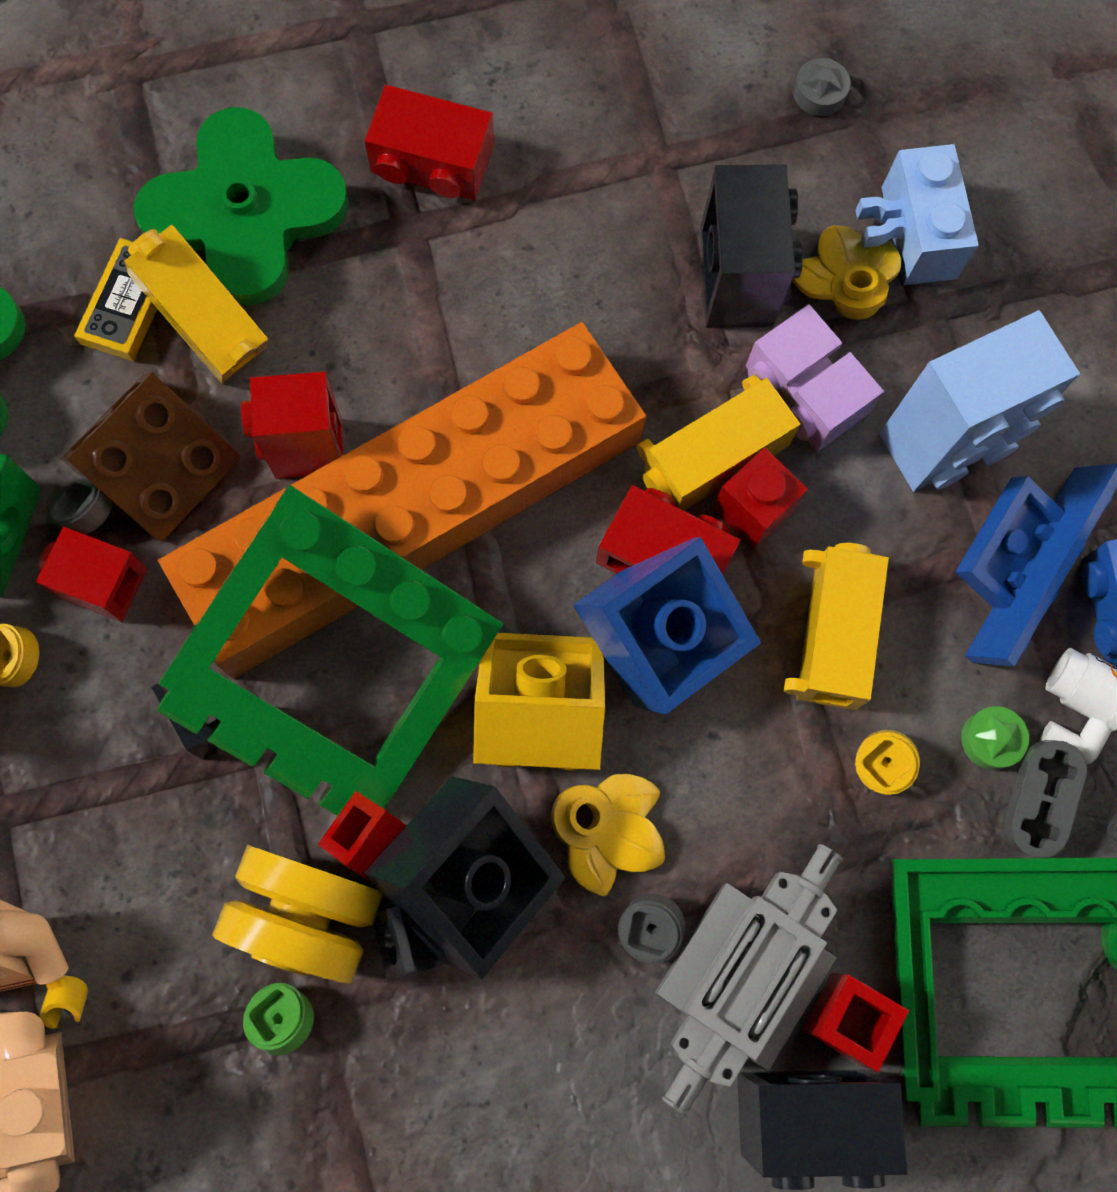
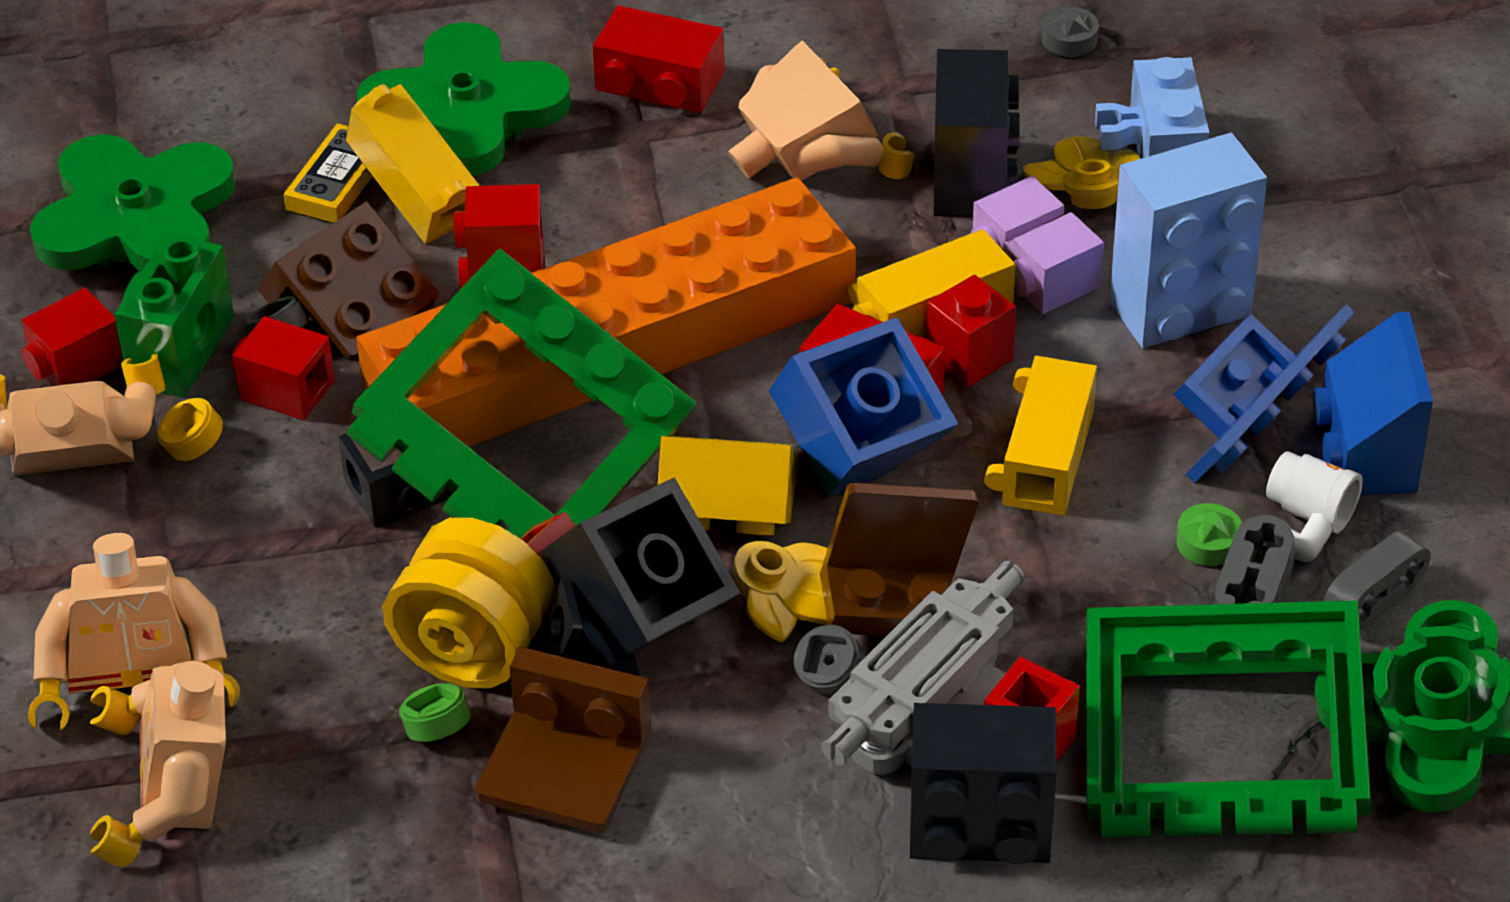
camera: 10 degrees right, 30 degrees down
yellow tile [855,730,920,795] -> none
none -> reddish brown bracket [475,647,652,833]
none -> light nougat torso [728,40,915,181]
none -> reddish brown bracket [820,483,978,636]

